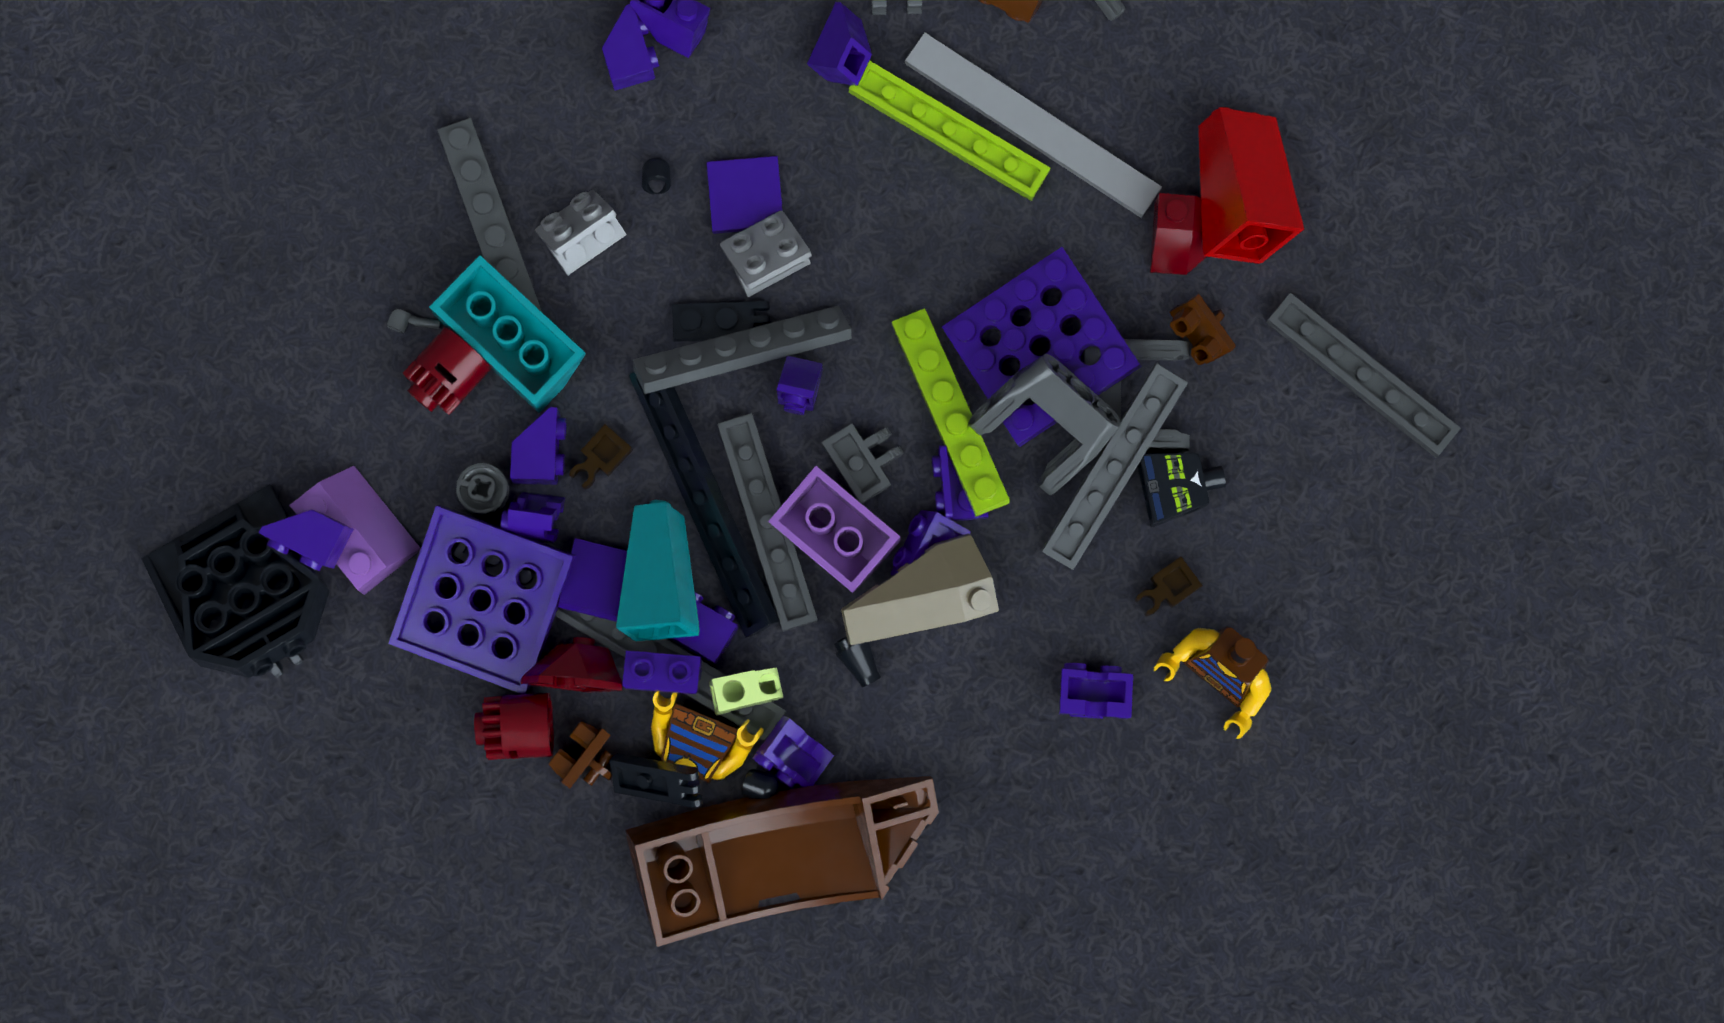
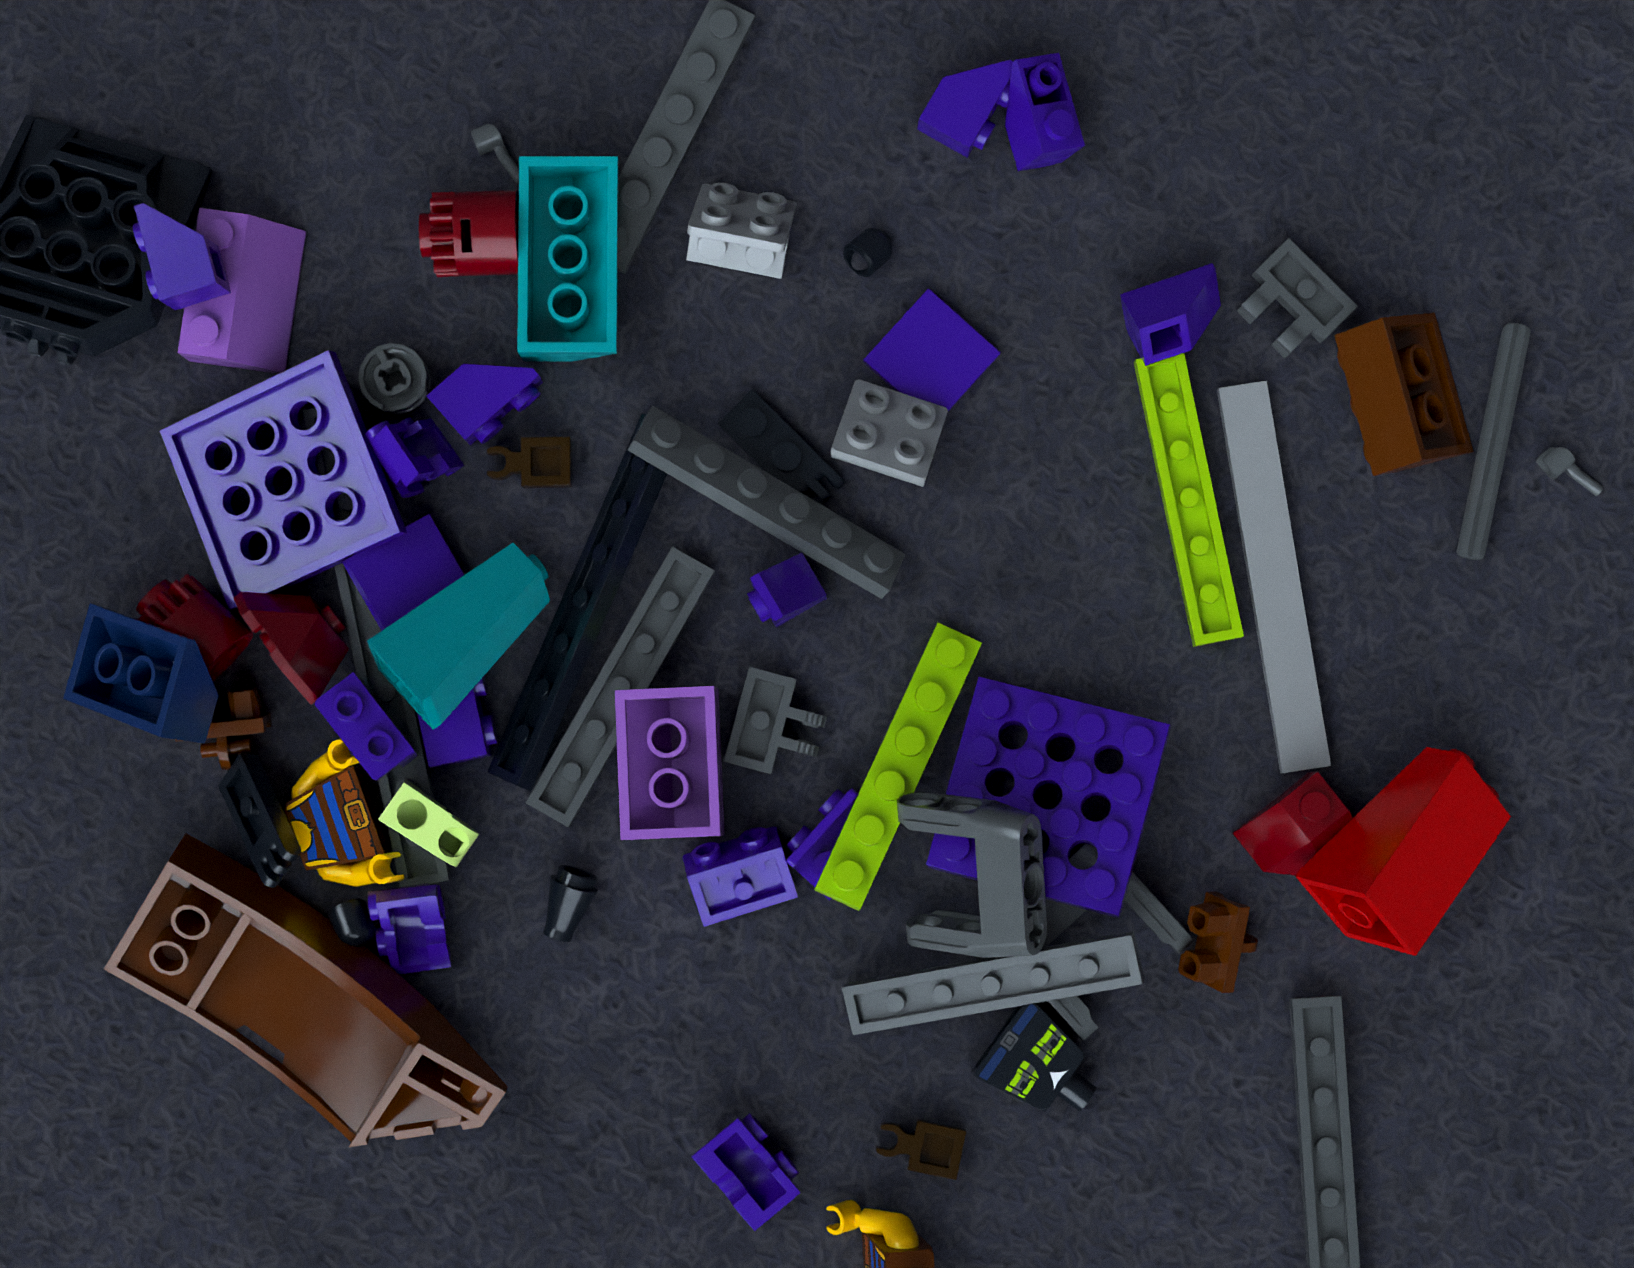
camera: 50 degrees right, 5 degrees up
dark tan wedge [841,533,999,645] -> none
none -> dark blue slope [63,603,219,744]

